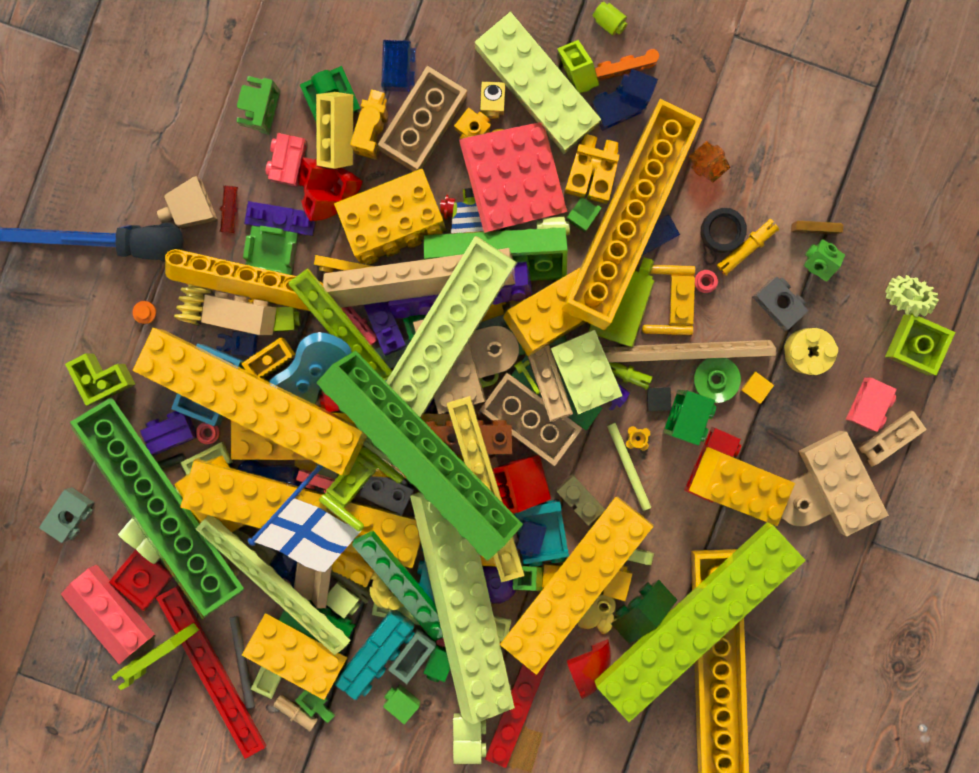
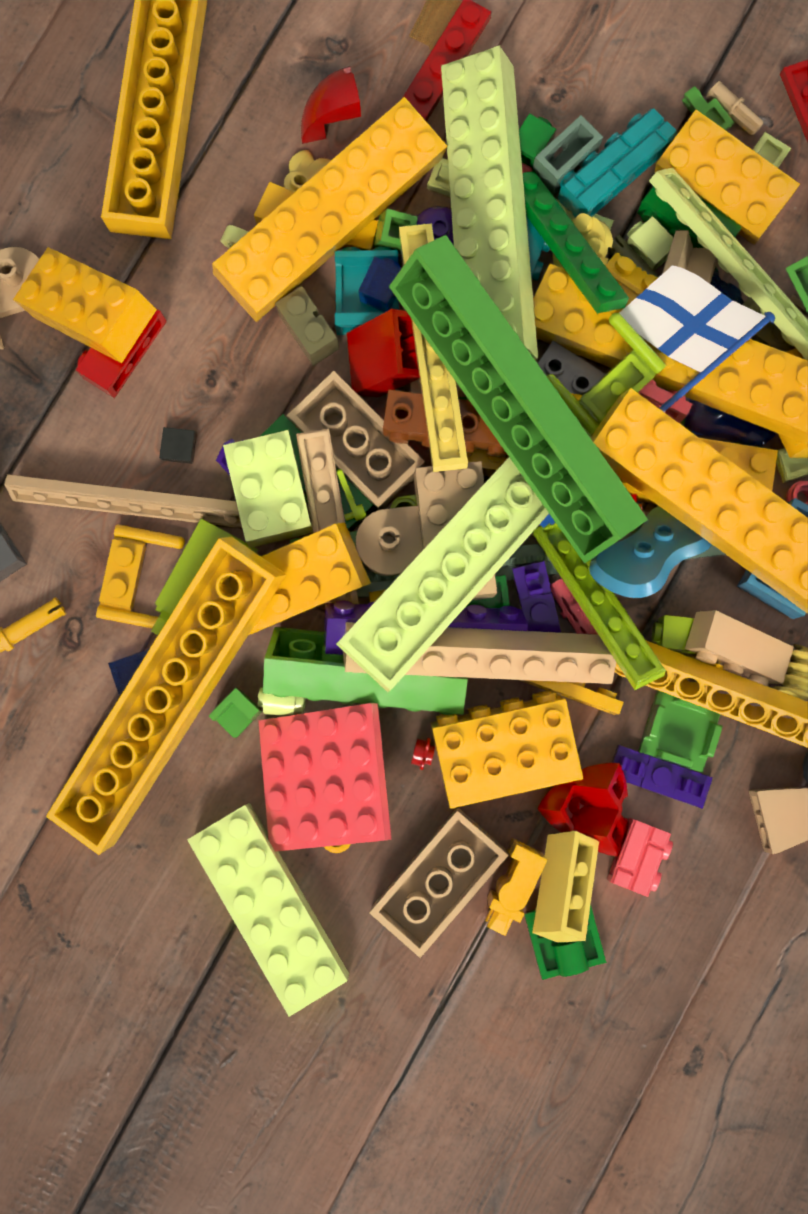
camera: 165 degrees left, 5 degrees down
clear blue plate [216,331,258,356] -> none
clear red pin [219,185,238,233] -> none
dark grey bar [229,616,255,708] -> none
bright green panel [236,76,281,135] -> none
yellow brick [242,338,296,379] -> none
clear blue brick [381,40,416,92] -> none
bright green brick [383,684,421,725] -> none
torso [451,188,494,234] -> none
yellowish green brick [453,713,486,764] -> none
yellow brick [454,108,491,139] -> none
light yellow brick [481,82,505,119] -> none
lime slope [557,40,599,93] -> none
yellow hips [564,134,620,204] -> none
clear blue brick [591,82,647,131] -> none
lime brick [592,1,628,36] -> none
orange plate [595,49,659,81] -> none
lime brick [595,522,806,722] -> none
yellowish green bar [607,423,651,511] -> none
lime pin [609,362,652,390] -> none
dark green brick [611,580,677,644] -> none
clear blue brick [619,69,658,106] -> none
yellow plate [626,426,650,451] -> none
green brick [663,389,716,446] -> none
clear orange brick [689,141,731,183] -> none
bright green dish [694,358,741,403] -> none
coral plate [695,270,718,293] -> none
black tyre [701,208,747,253] -> none
yellow tile [741,372,774,404] -> none

